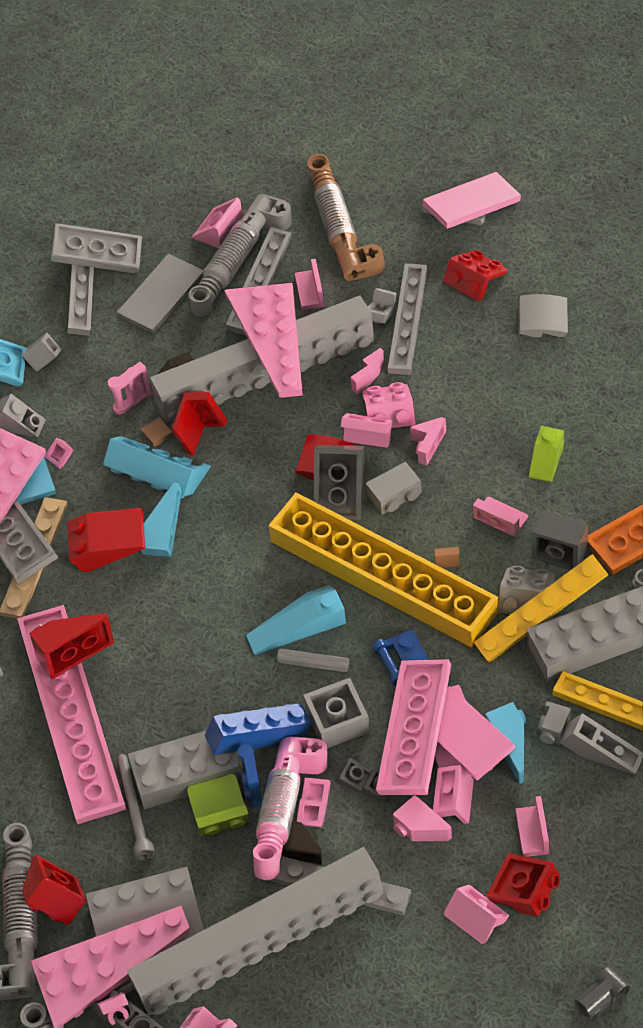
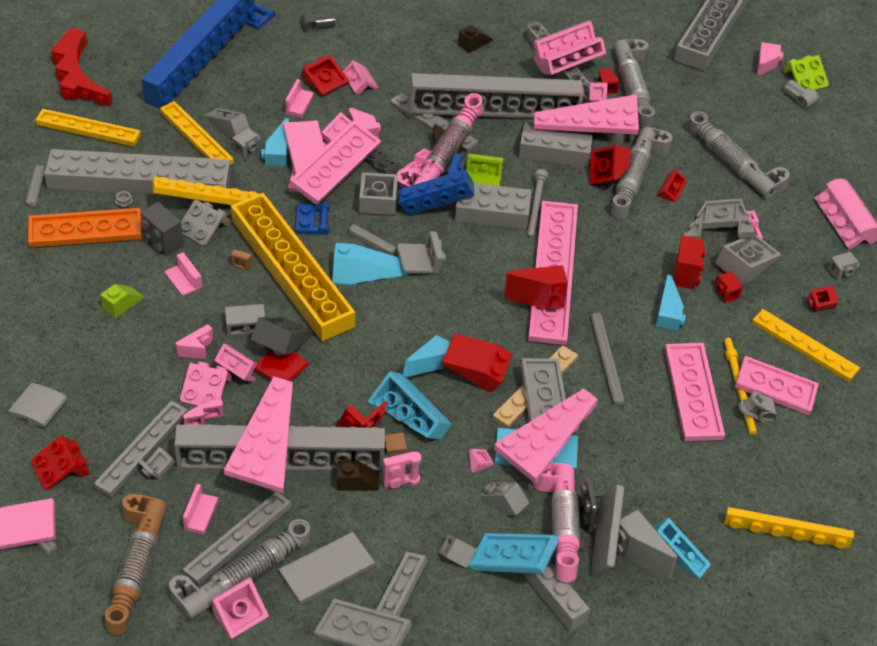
camera: 165 degrees left, 5 degrees down
none -> light grey bracket [397,231,446,274]

